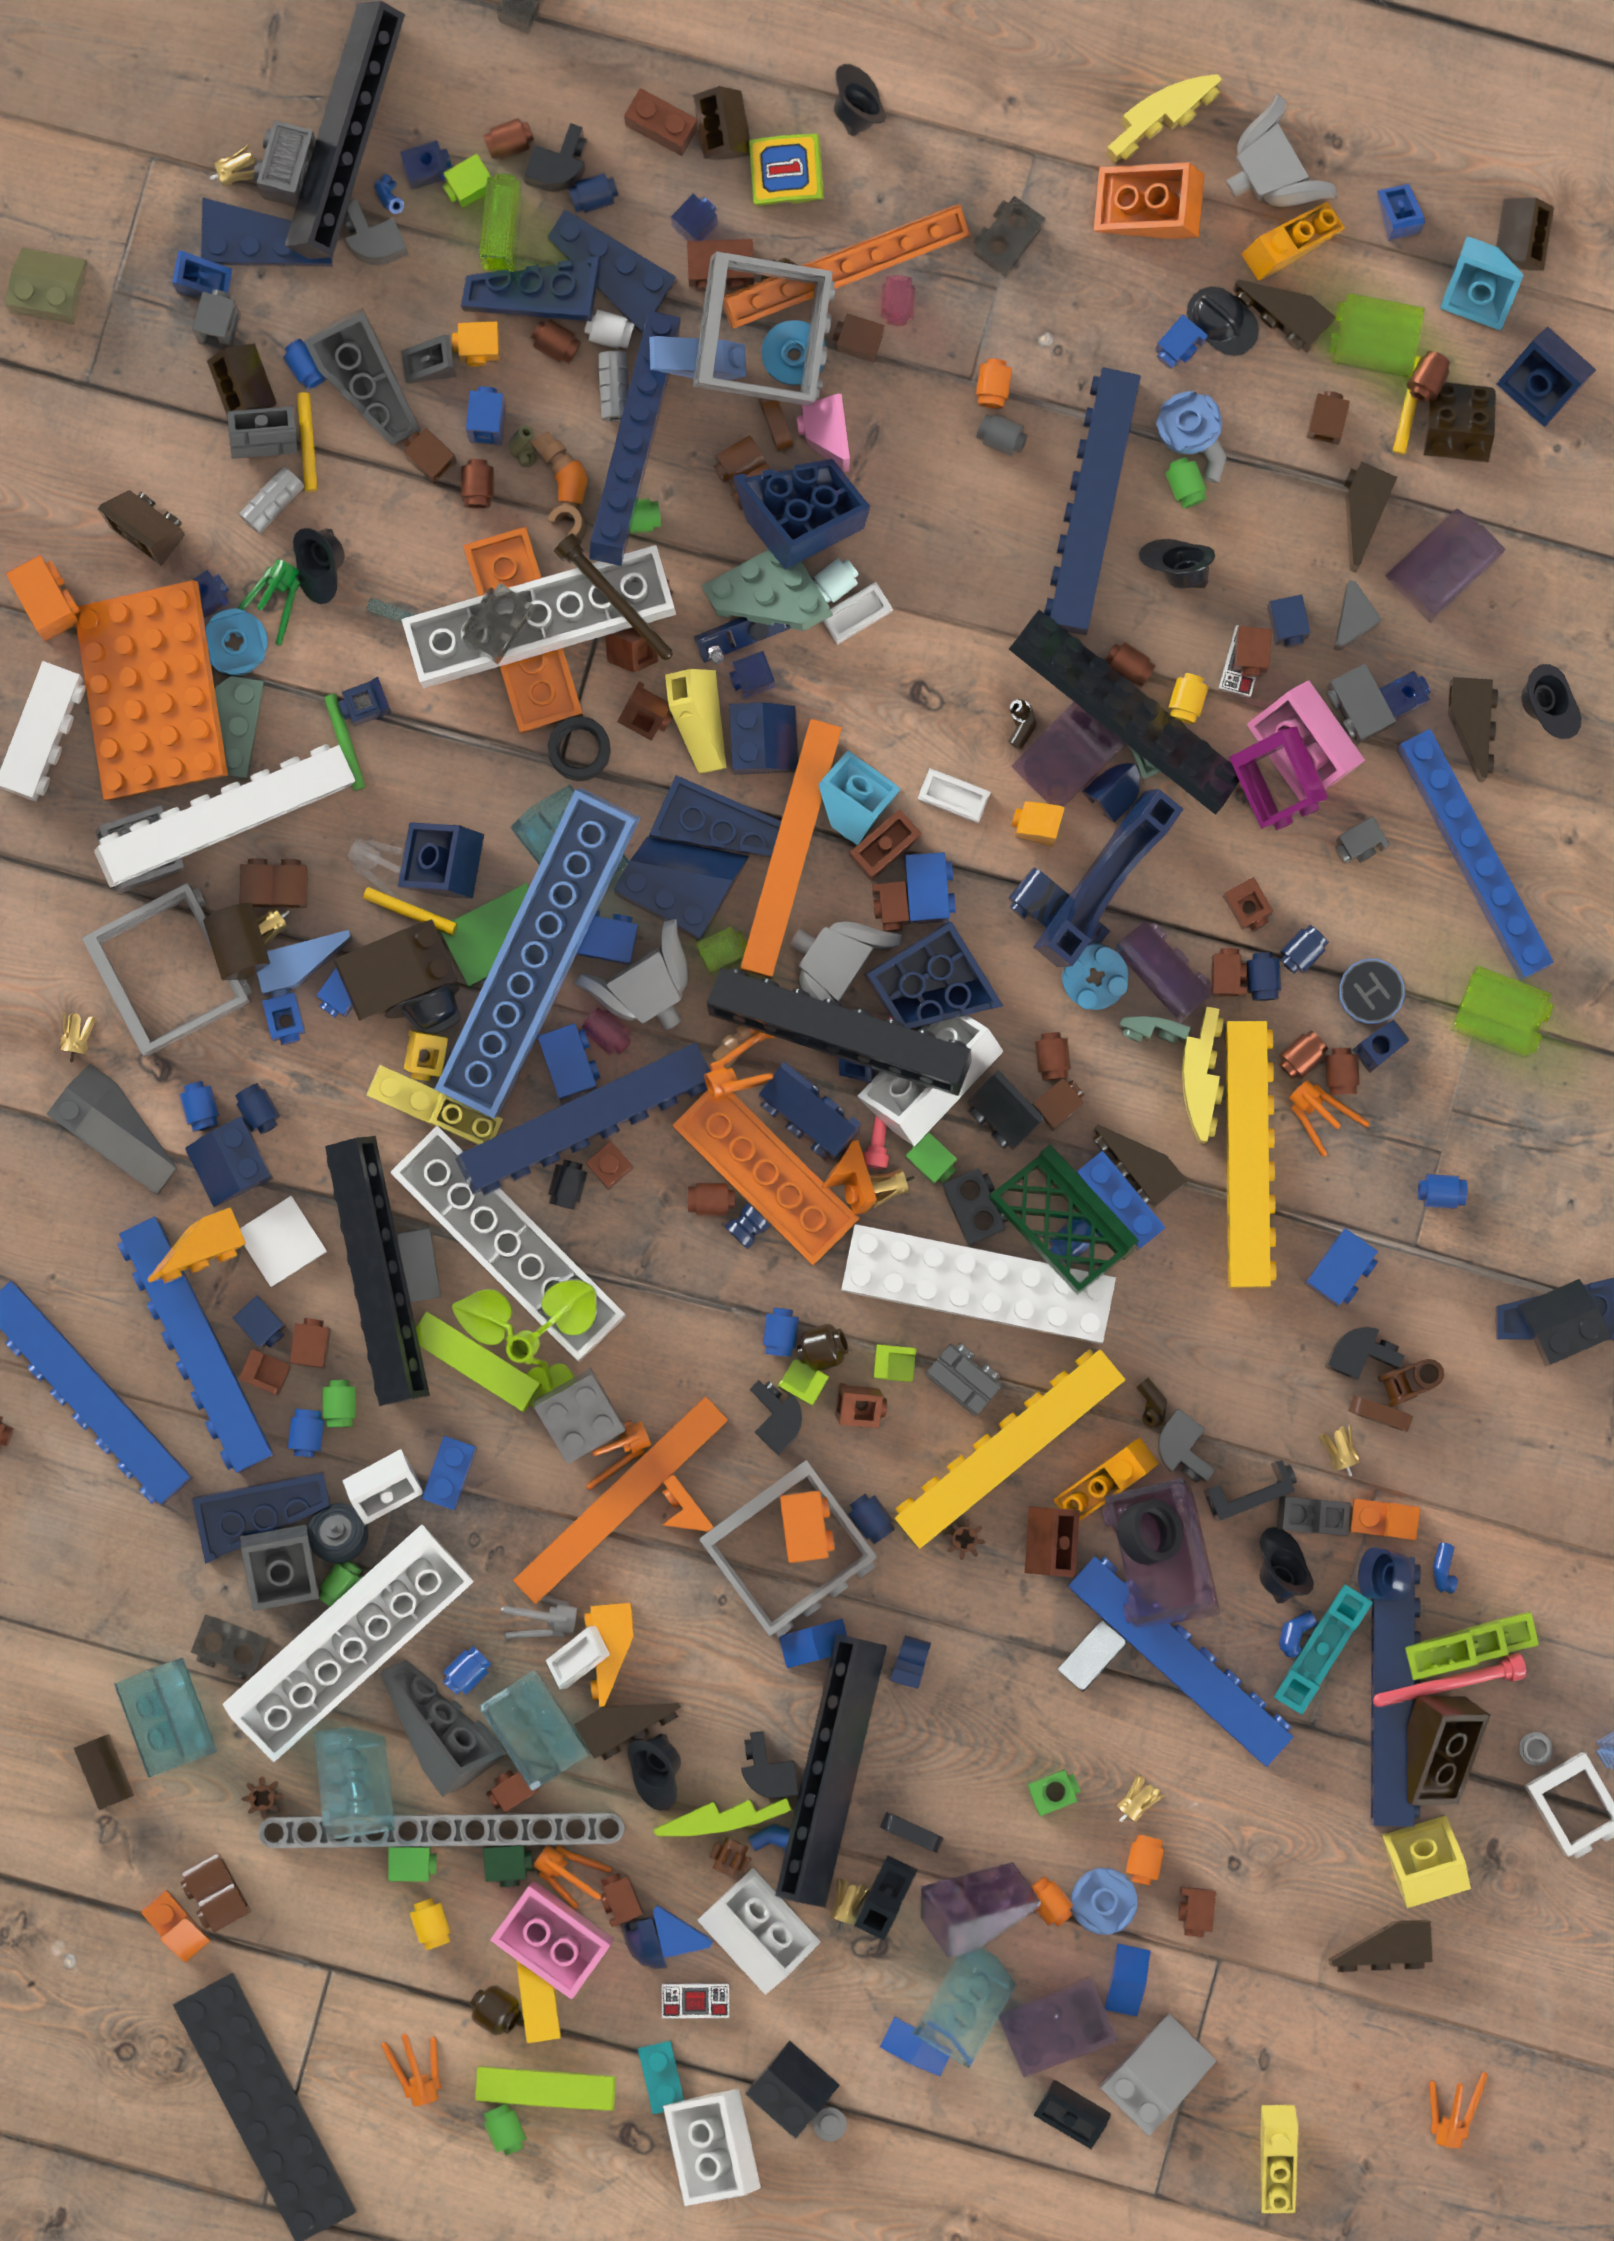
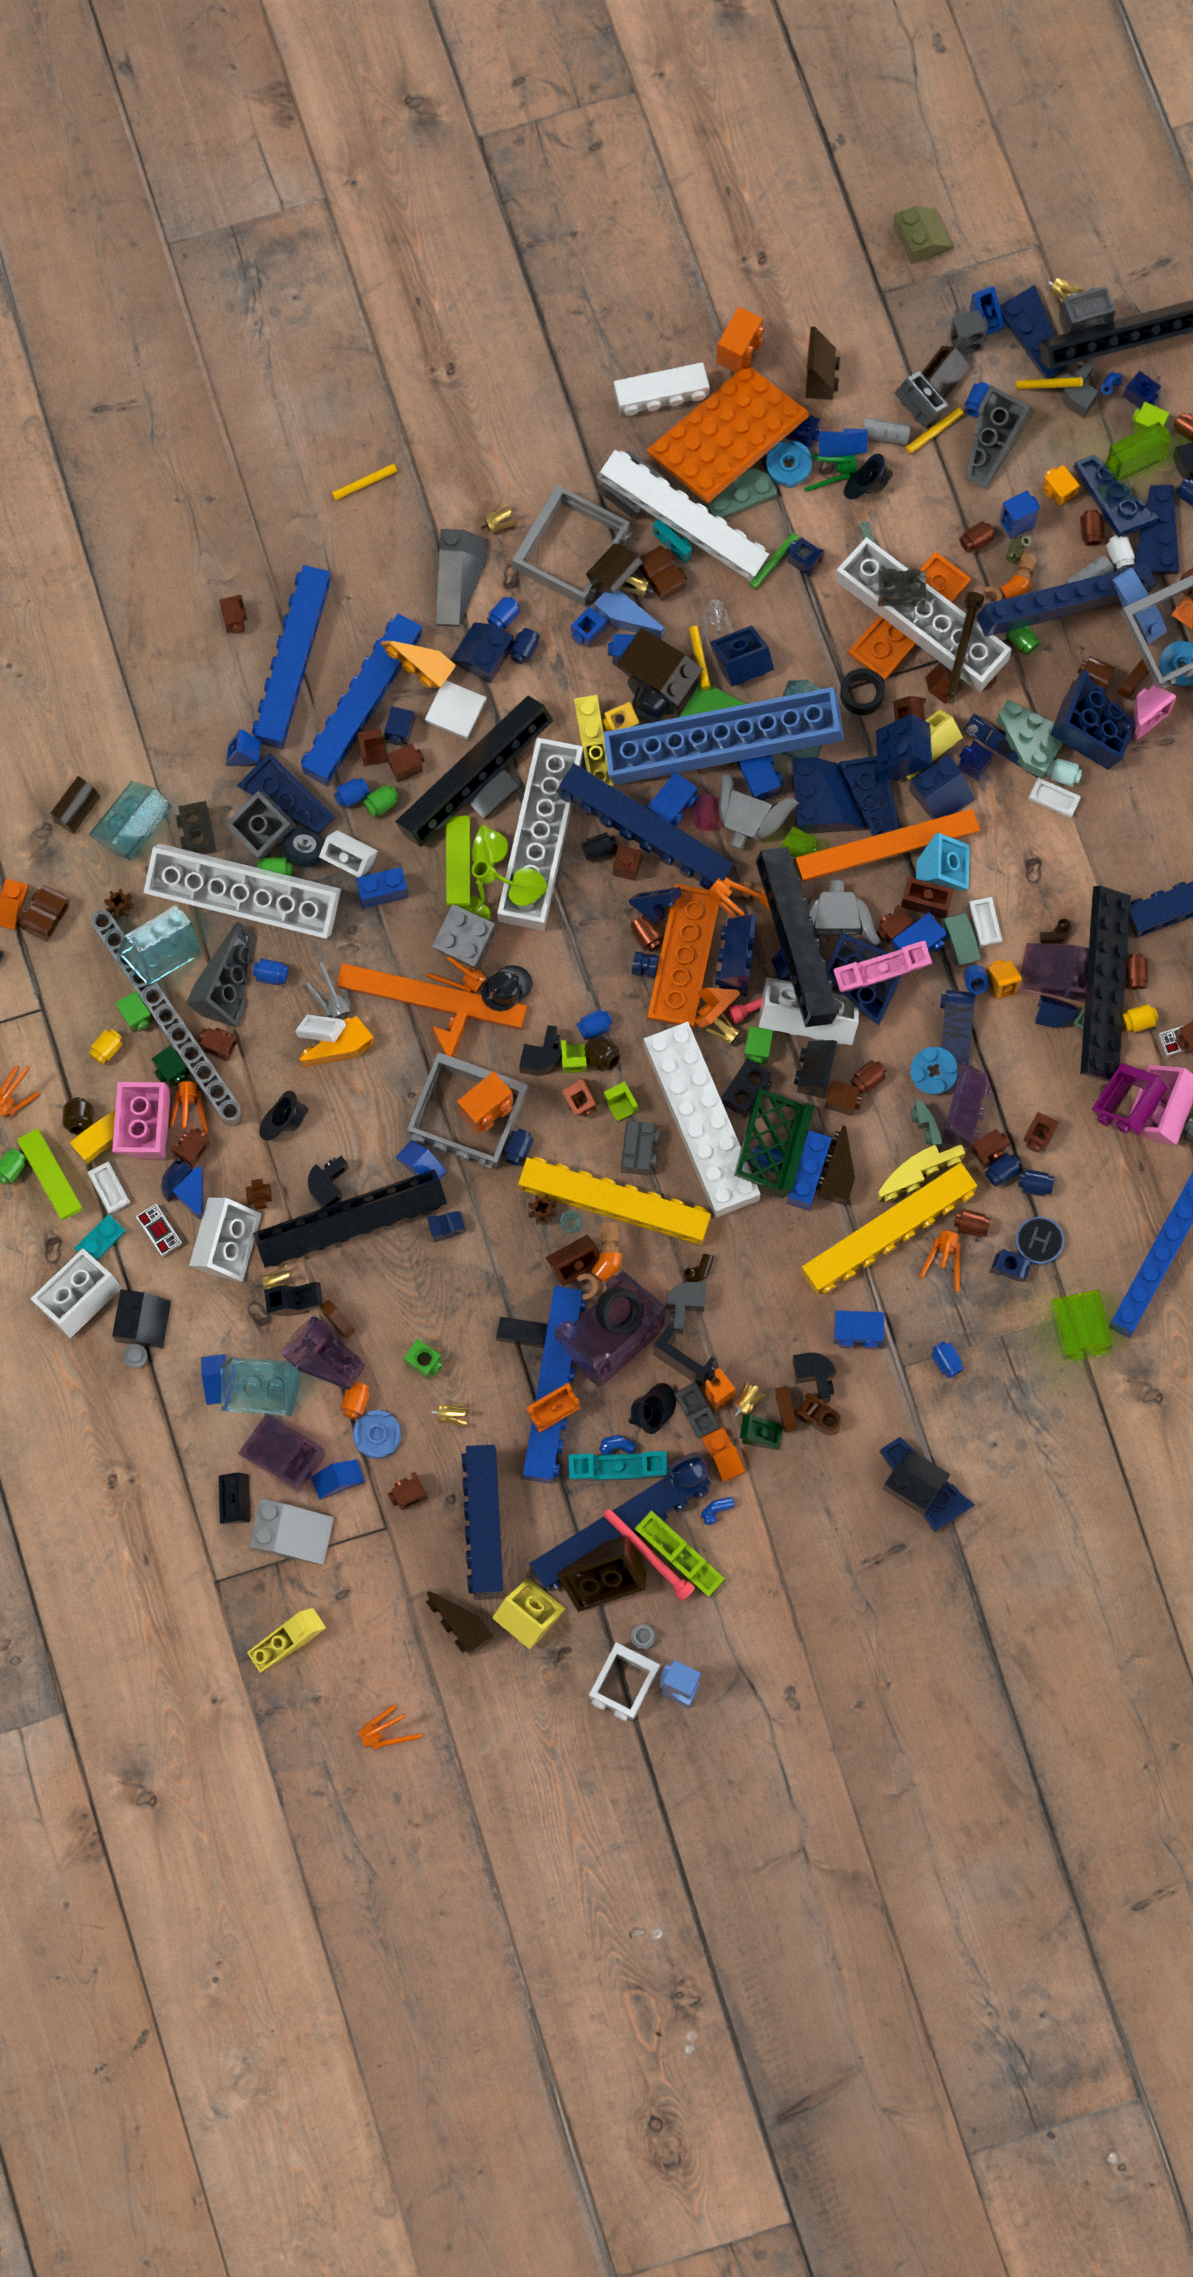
camera: 60 degrees right, 10 degrees down
dark grey slope [401,335,456,383] -> none
reddish brown brick [403,428,457,484] -> none
clear light blue slope [478,1669,591,1791] -> none
dark brown slope [574,1703,681,1761] -> none
lime slope [653,1797,792,1836] -> none
blue arm [748,1824,790,1852] -> none
black beam [879,1812,944,1853] -> none
dark blue arch [1033,789,1184,967] -> none
light orange slope [1053,1437,1159,1521] -> none
orange brick [1125,1835,1165,1886] -> none
copper brick [1325,1048,1360,1095] -> none
dark grey brick [1335,816,1390,864] -> none
none -> white tile [87,1161,131,1215]
none -> blue slope [226,729,261,766]
none -> reddish brown beam [319,1300,356,1339]
none -> dark blue brick [461,1444,504,1600]
none -> black piece [481,965,533,1011]
none -> orange hinge [526,1383,581,1433]
none -> clear light blue bush [560,1211,581,1234]
none -> medium nougat piece [577,1222,622,1303]
none -> dark blue slope [629,887,682,923]
none -> teal plate [652,519,692,564]
none -> orange hinge [705,1368,736,1412]
none -> dark green slope [740,1414,783,1450]
none -> blue slope [819,428,868,456]
none -> bright pink slope [833,940,932,992]
none -> dark blue brick [876,714,932,781]
none -> sand green slope [943,913,981,965]
none -> blue brick [963,965,989,994]
none -> yellow bar [1016,377,1083,389]

